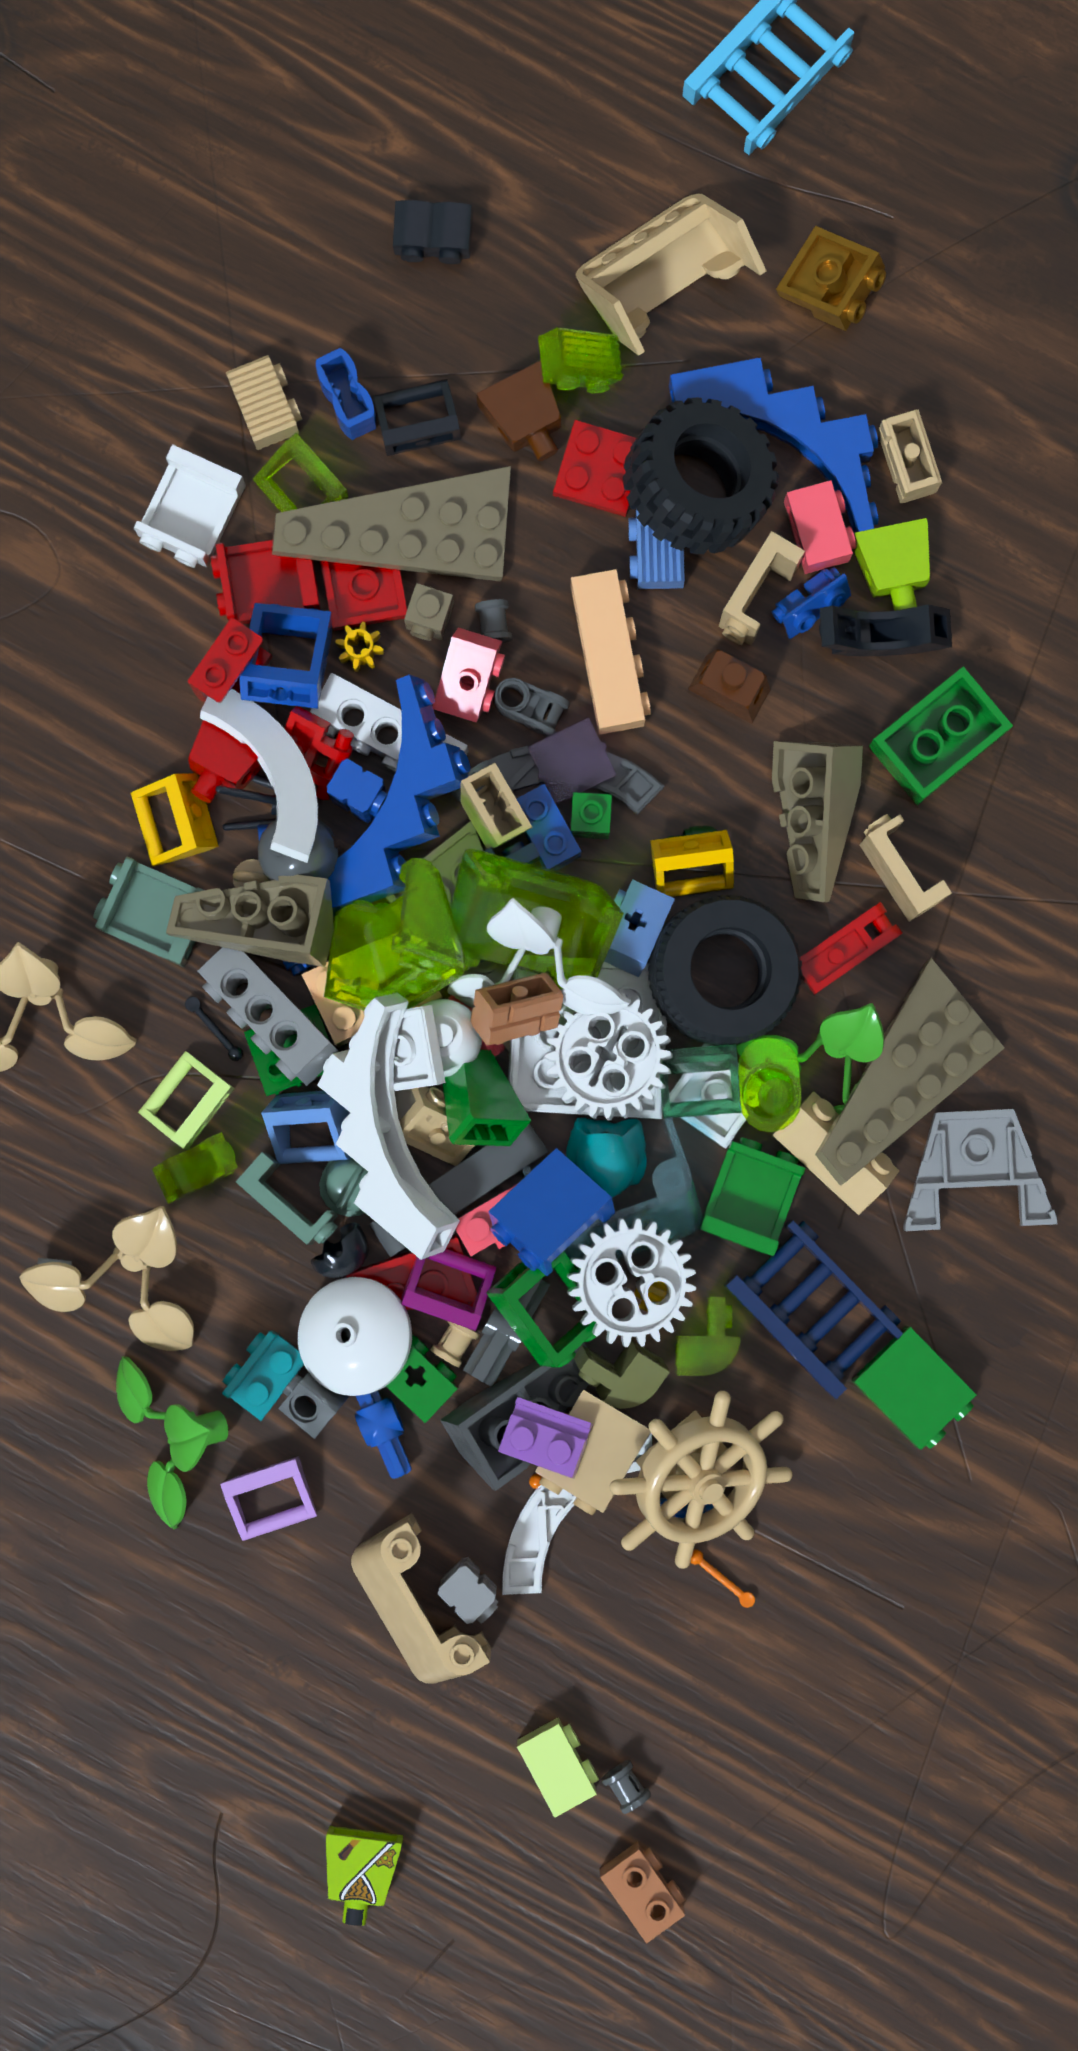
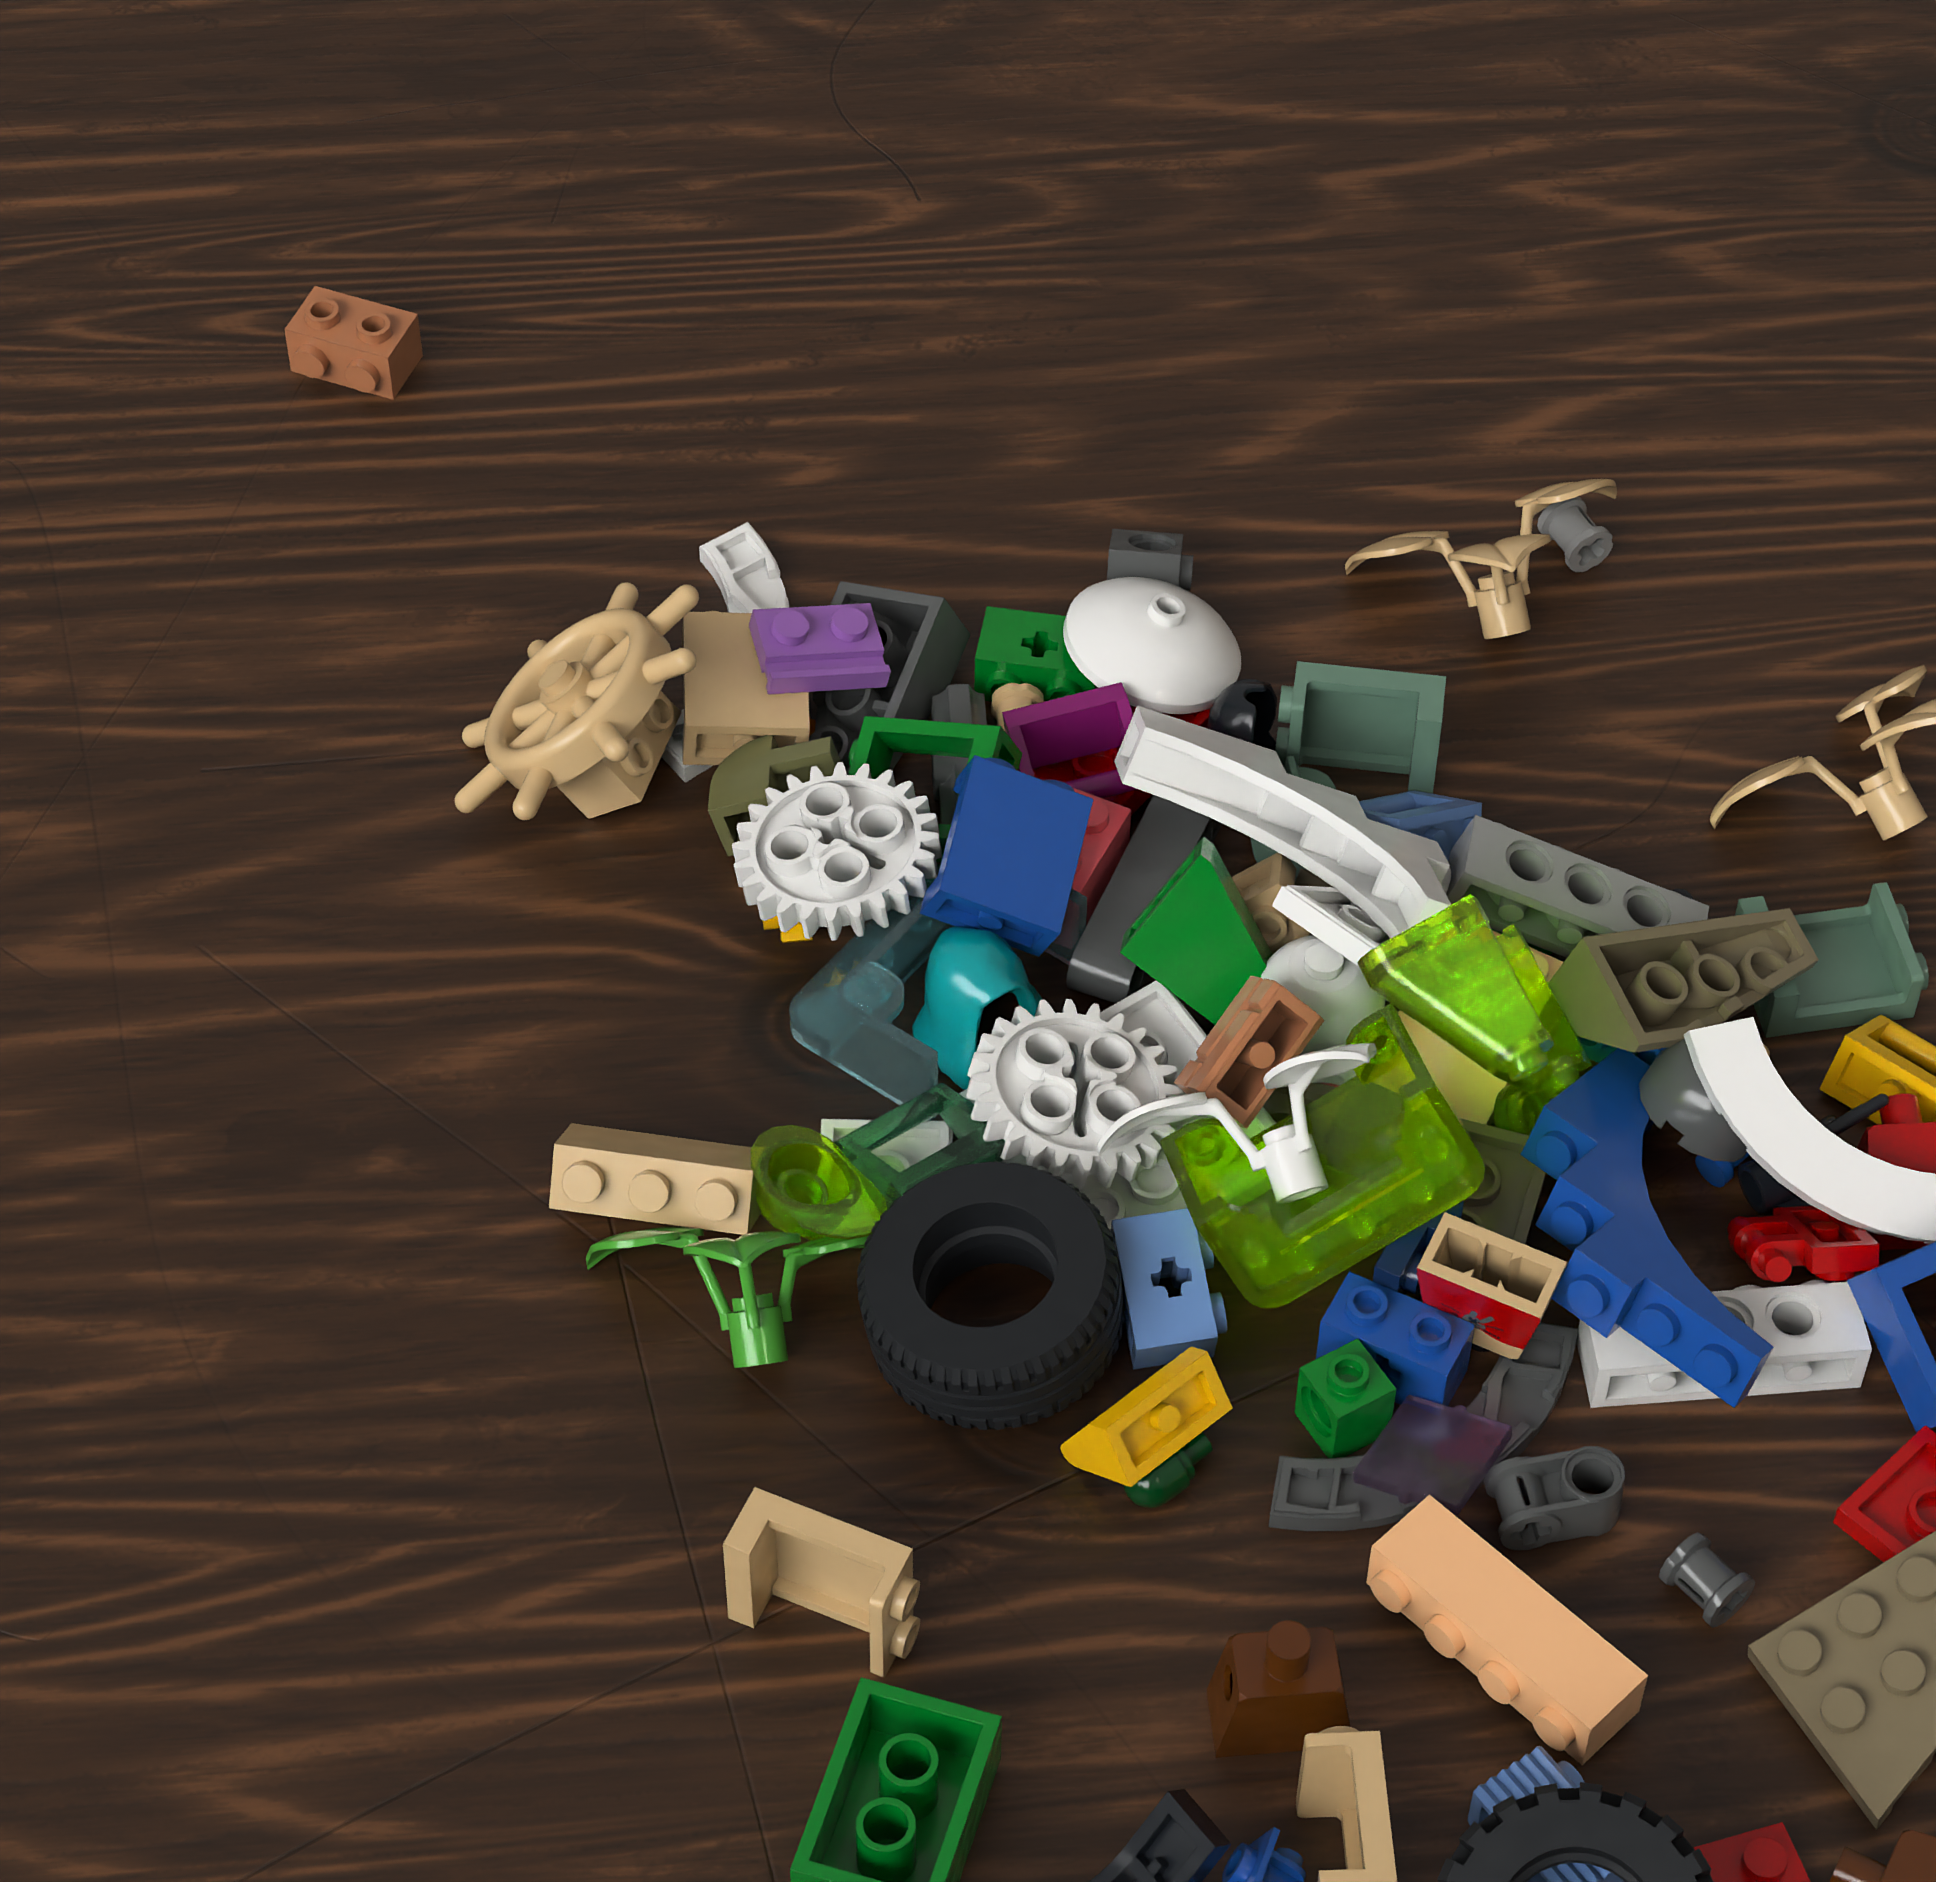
camera: 145 degrees right, 35 degrees down
bright green plant [116,1356,228,1530] -> none
yellowish green tile [138,1051,235,1150] -> none
clear neon green brick [152,1132,238,1204] -> none
lavender tile [220,1456,317,1541] -> none
teal bracket [222,1330,304,1421] -> none
lime torso [326,1826,403,1926] -> none
blue brick [327,759,388,823] -> none
yellow gear [336,622,384,672] -> none
tan windscreen [351,1513,492,1684] -> none
blue axle [354,1390,412,1479] -> none
dark tan brick [404,583,454,641] -> none
brick [433,627,505,723] -> none
light grey brick [438,1557,498,1624] -> none
yellowish green brick [517,1717,599,1818] -> none
dark grey bush [601,1760,651,1814] -> none
clear neon green brick [675,1296,741,1376] -> none
orange hinge [690,1549,755,1608] -> none
green panel [698,1137,806,1256] -> none
dark blue fence [724,1220,903,1399] -> none
dark tan wedge [772,741,863,902] -> none
red plate [800,902,903,995] -> none
dark tan wing [815,958,1005,1186] -> none
green brick [851,1326,976,1450] -> none
light grey wing [903,1109,1057,1231] -> none

